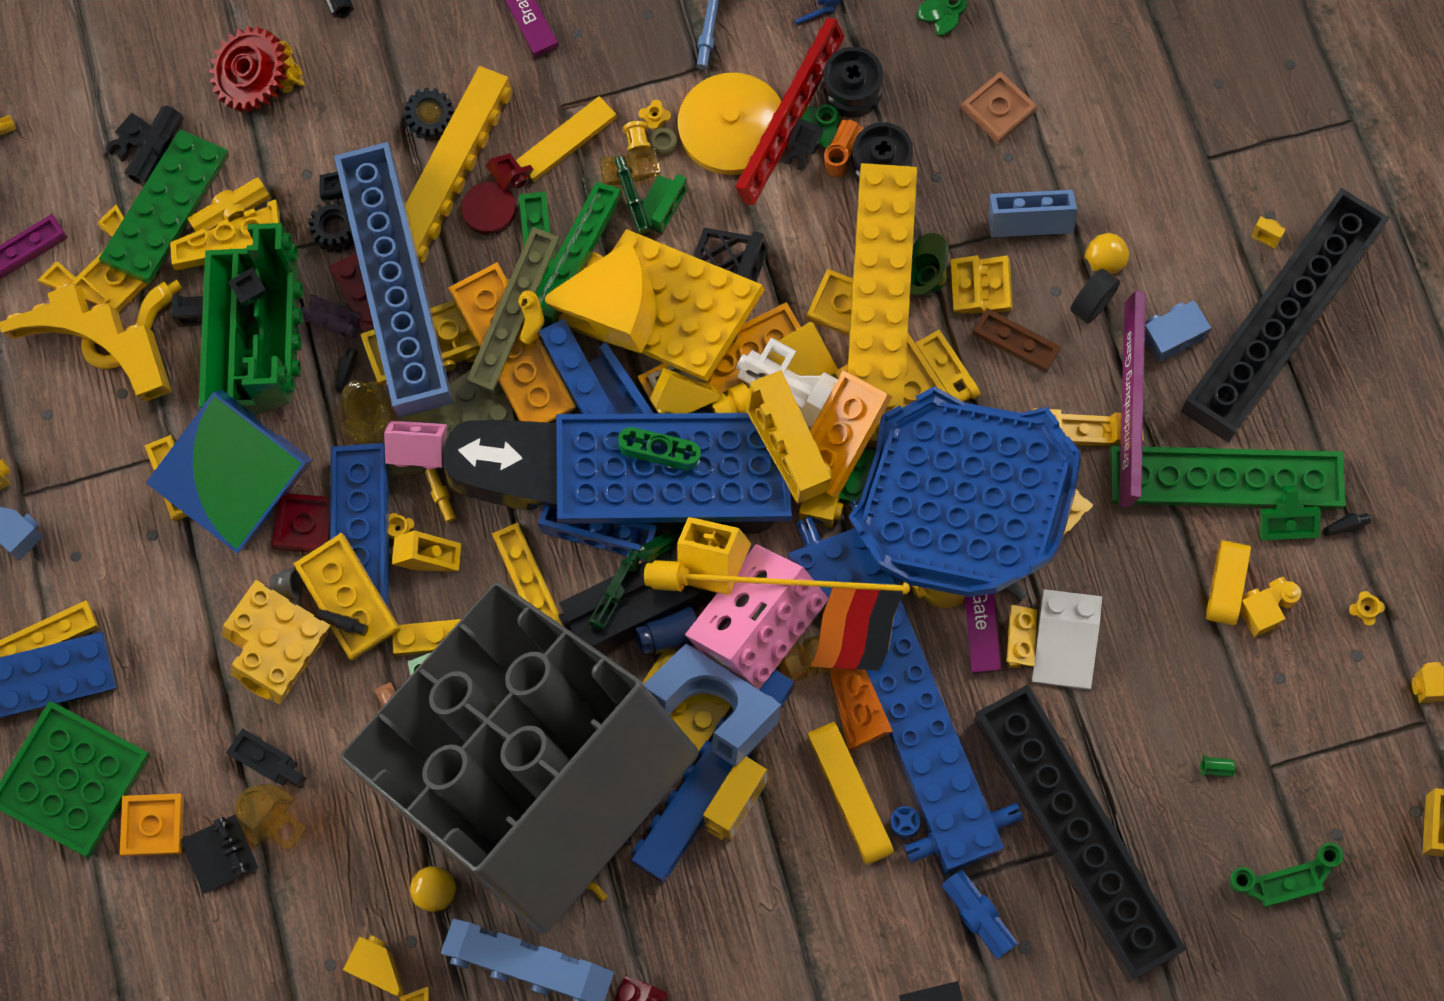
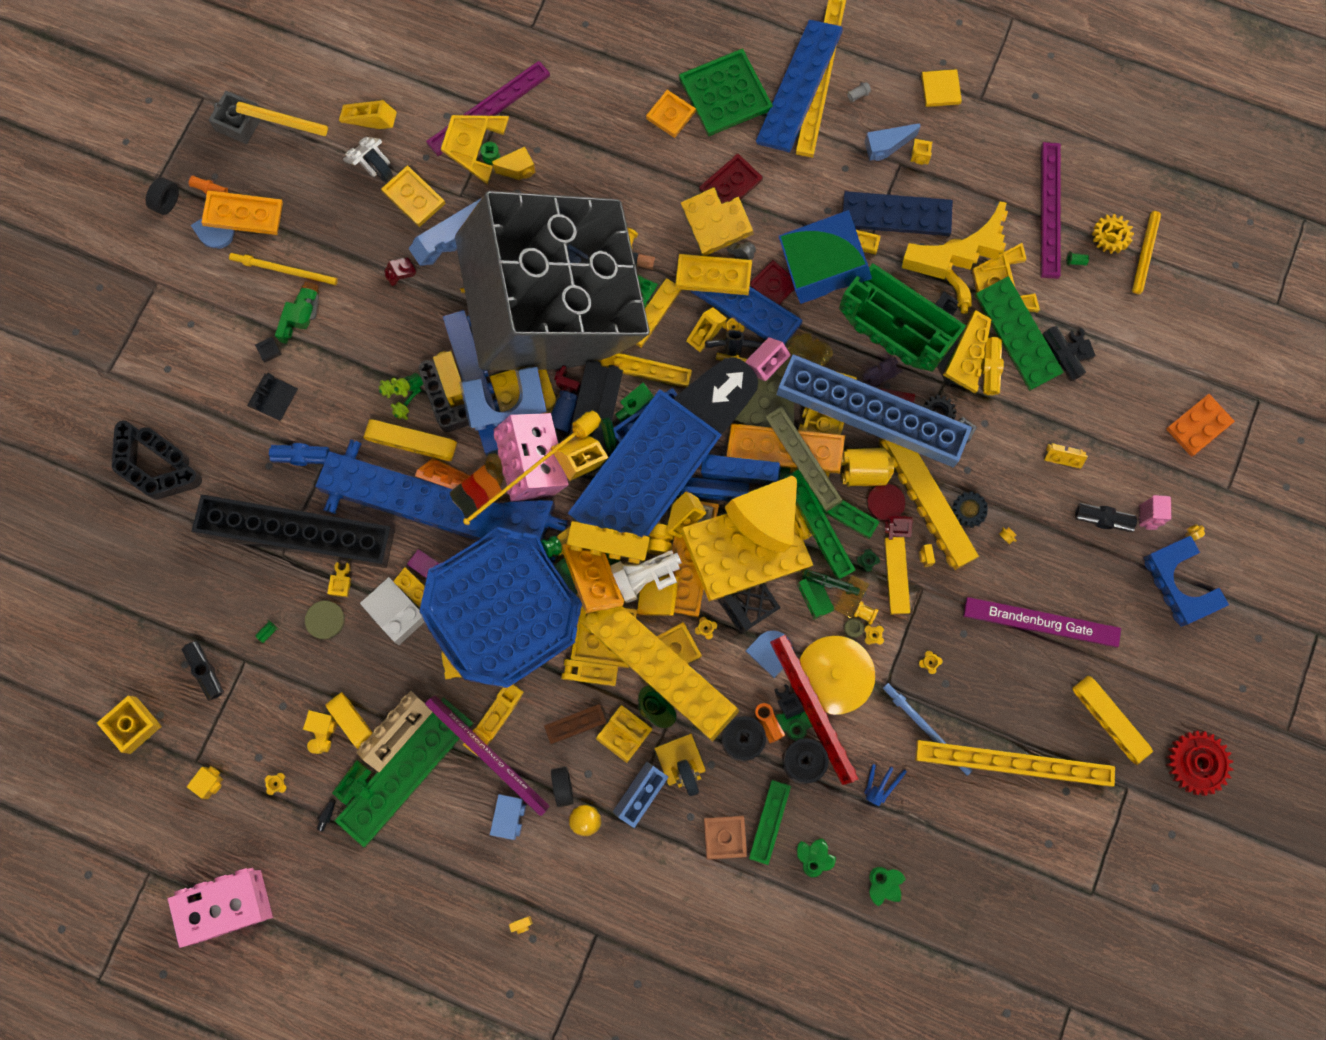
camera: 120 degrees right, 5 degrees up
black hinge [181,814,259,894] -> none
red gear [208,26,290,113] -> none
black hinge [226,728,308,788] -> none
black plate [228,267,268,307] -> none
clear yellow container [235,784,306,850] -> none
black animal [316,609,369,636] -> none
black bar [335,348,358,393] -> none
yellow arm [518,290,544,345] -> none
dark green piece [588,549,640,631] -> none
green beam [618,427,701,471] -> none
blue wheel [890,806,920,840] -> none
black brick [1181,188,1390,443] -> none
green plate [1229,843,1343,908] -> none
none -> black piece [181,641,224,701]
none -> olive tile [305,601,345,640]
none -> yellow plate [327,562,351,597]
none -> tan brick [357,691,432,772]
none -> lime plant [378,373,424,420]
none -> black beam [419,360,469,432]
none -> green wheel [541,536,562,558]
none -> dark red bracket [554,365,580,395]
none -> green torso [615,382,654,423]
none -> yellow plate [654,734,706,796]
none -> yellow plate [695,617,717,640]
none -> dark red plate [699,154,763,204]
none -> black piece [705,330,763,356]
none -> medium blue tile [745,631,793,678]
none -> green plate [749,780,791,865]
none -> yellow cylinder [841,448,894,487]
none -> dark blue plate [843,191,953,236]
none -> dark green plate [857,549,880,572]
none -> yellow plate [919,544,935,567]
none -> yellow plate [919,651,942,674]
none -> yellow plate [999,527,1017,545]
none -> green piece [1066,251,1089,266]

